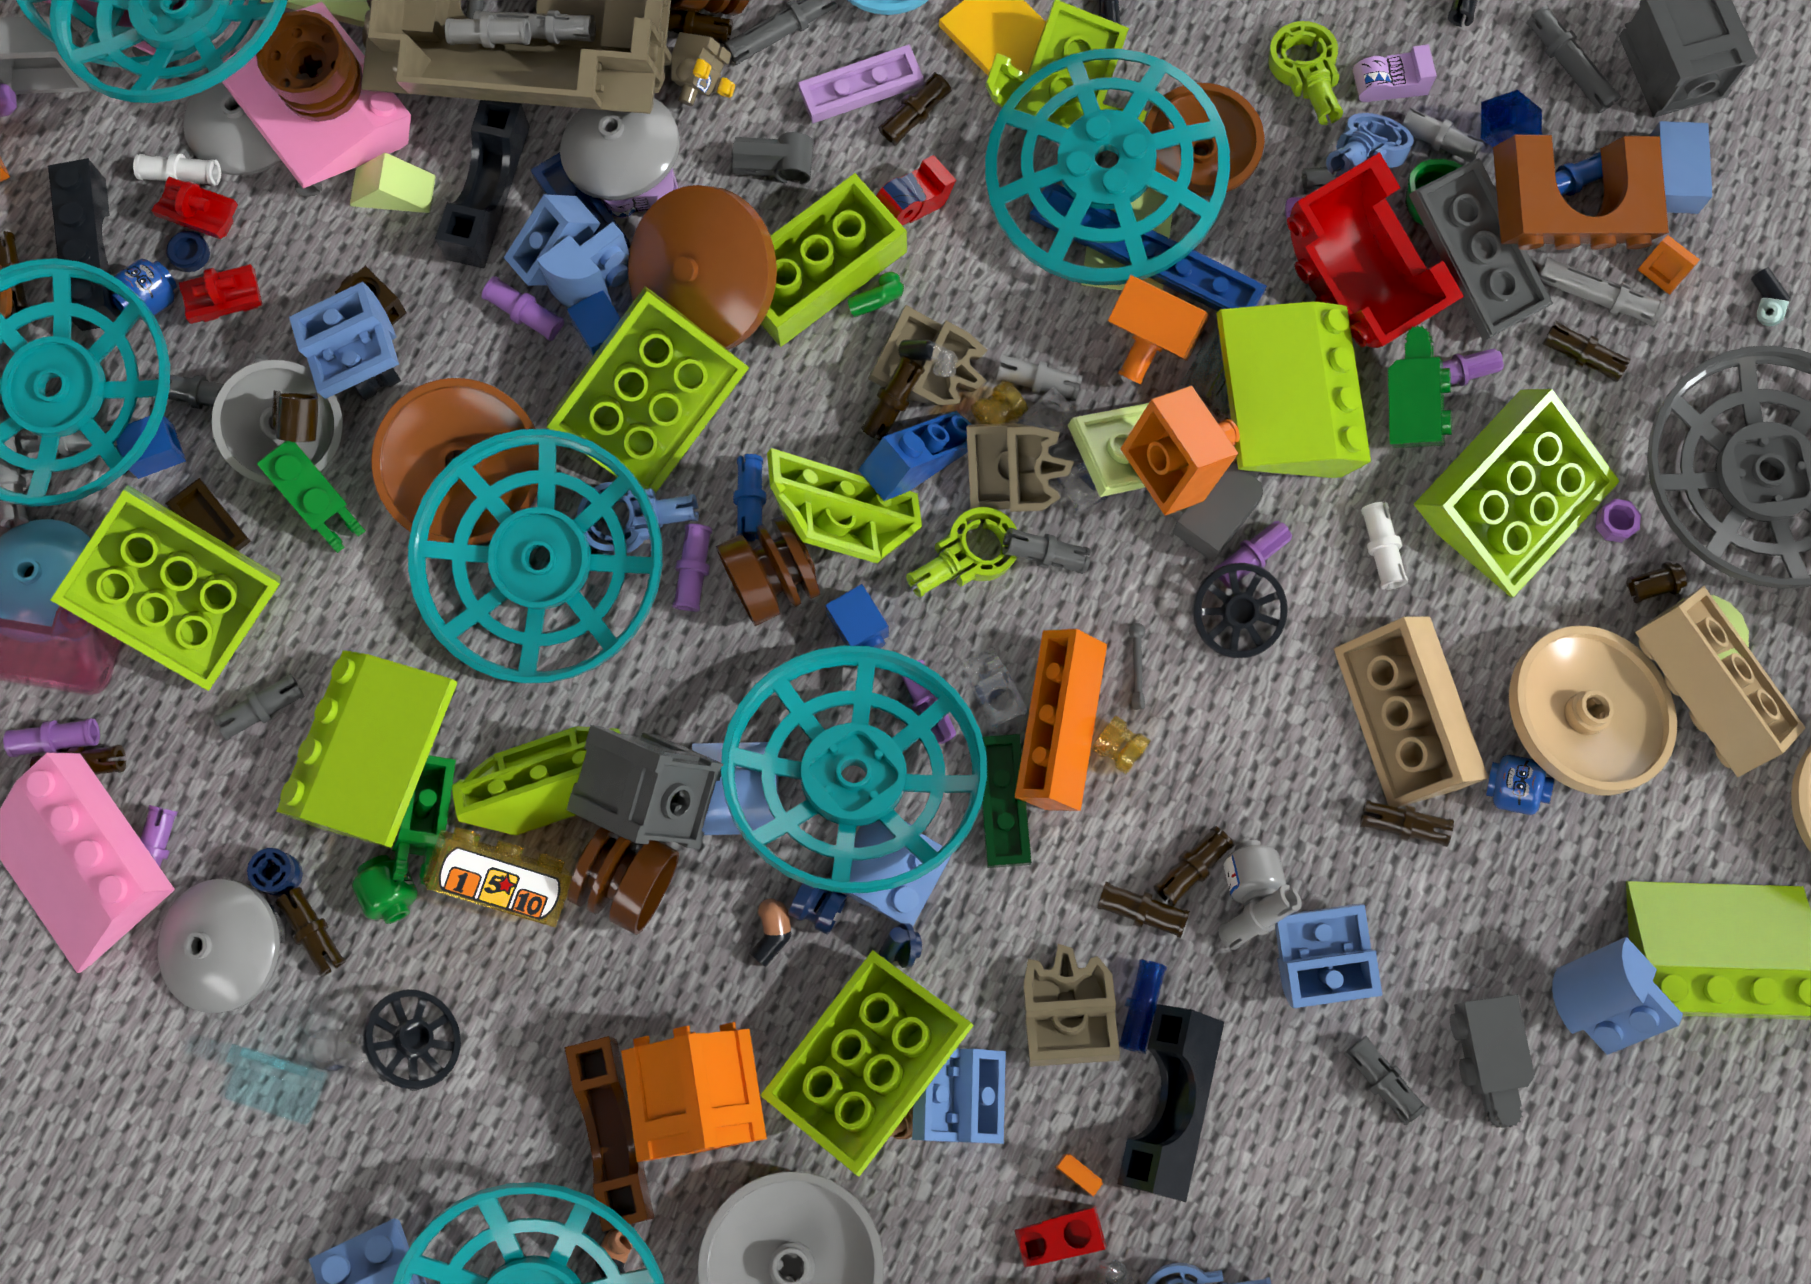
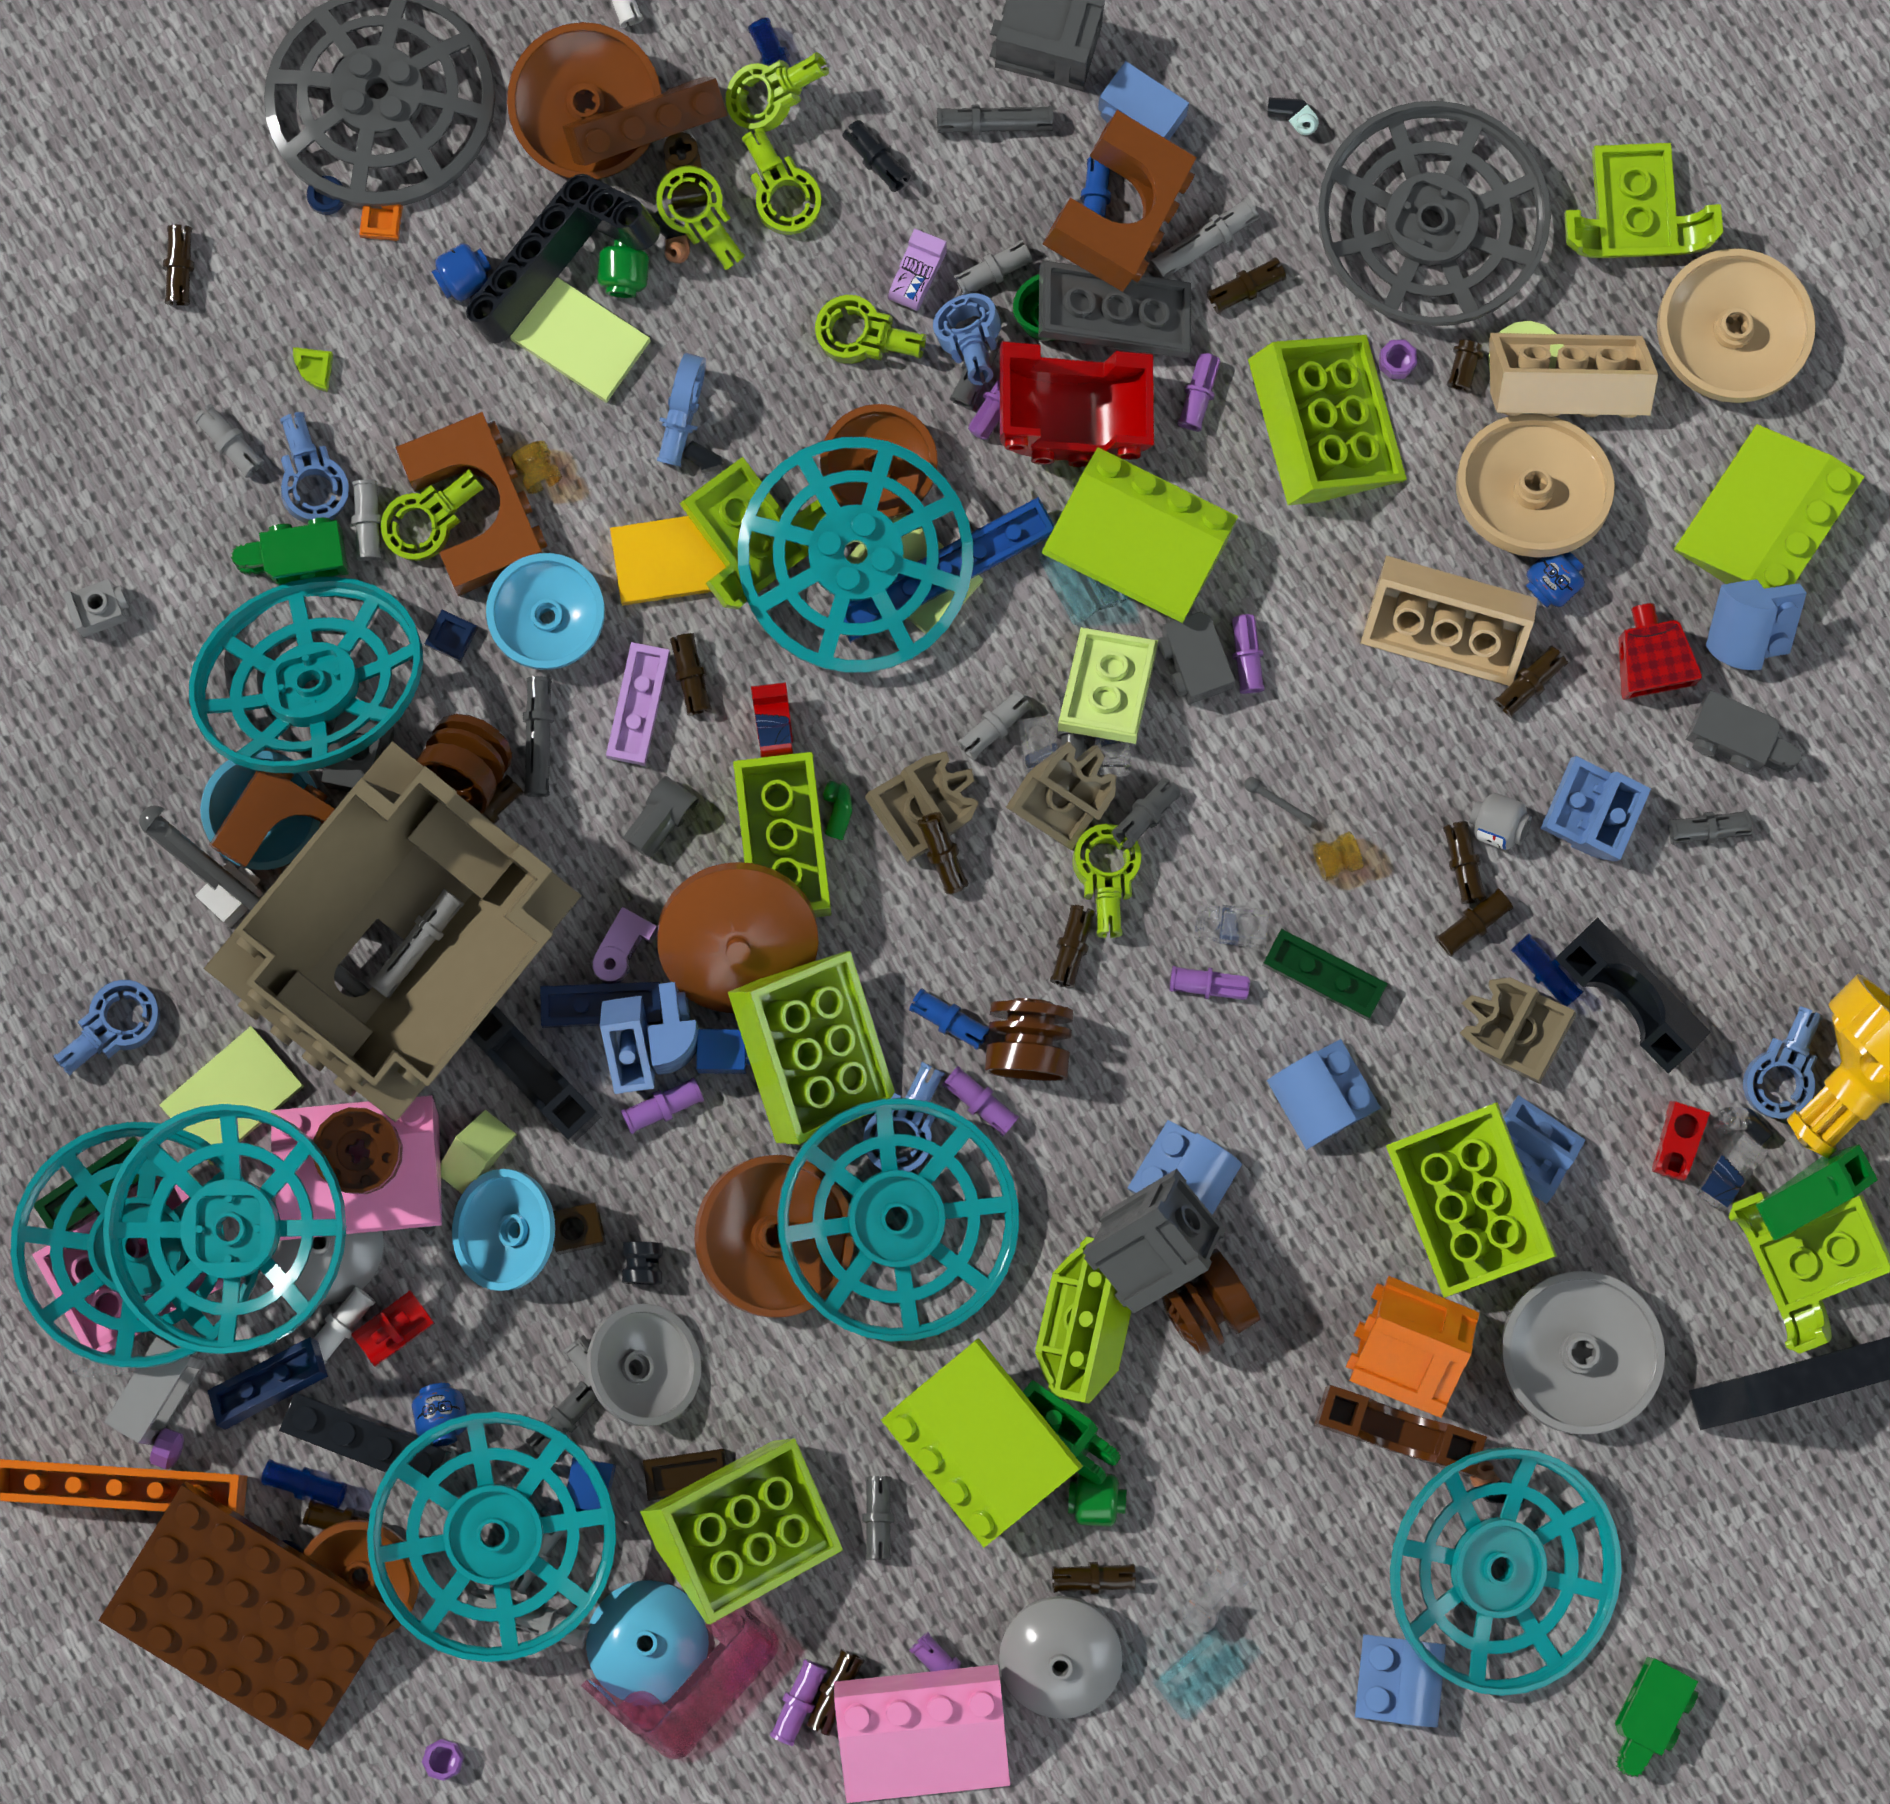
camera: 60 degrees left, 5 degrees up
dark blue tile [166,231,210,272] -> none
red hips [179,264,262,324] -> none
dark blue wheel [247,848,303,897] -> none
green hinge [256,441,365,553] -> none
dark brown piece [272,390,318,442] -> none
medium blue brick [289,282,399,399] -> none
black wheel [362,989,461,1091] -> none
brick [423,827,572,927] -> none
light grey pin [445,15,531,48] -> none
light grey dish [560,98,680,201] -> none
dark tan piece [671,32,735,106] -> none
teal dish [721,646,987,893] -> none
arm [749,898,792,967] -> none
lime wedge [767,448,922,563] -> none
dark blue wheel [788,883,847,935] -> none
blue brick [825,584,889,649] -> none
blue slope [858,411,971,501] -> none
dark blue plate [878,923,922,968] -> none
arm [898,340,959,377] -> none
clear yellow wheel [971,380,1029,424] -> none
orange brick [1015,629,1107,811] -> none
orange tile [1055,1154,1103,1197] -> none
orange brick [1108,275,1210,385] -> none
orange brick [1120,386,1240,516] -> none
black wheel [1192,563,1288,658] -> none
light grey pin [1218,884,1302,950] -> none
white pin [1361,502,1408,590] -> none
green hinge [1388,325,1452,448] -> none
clear blue brick [1480,89,1542,147] -> none
orange tile [1637,235,1700,295] -> none
none -> dark blue plate [207,1337,328,1430]
none -> clear blue pin [261,1459,347,1508]
none -> medium azure dish [452,1169,555,1291]
none -> dark brown pin [1050,905,1095,988]
none -> red torso [1618,603,1702,700]

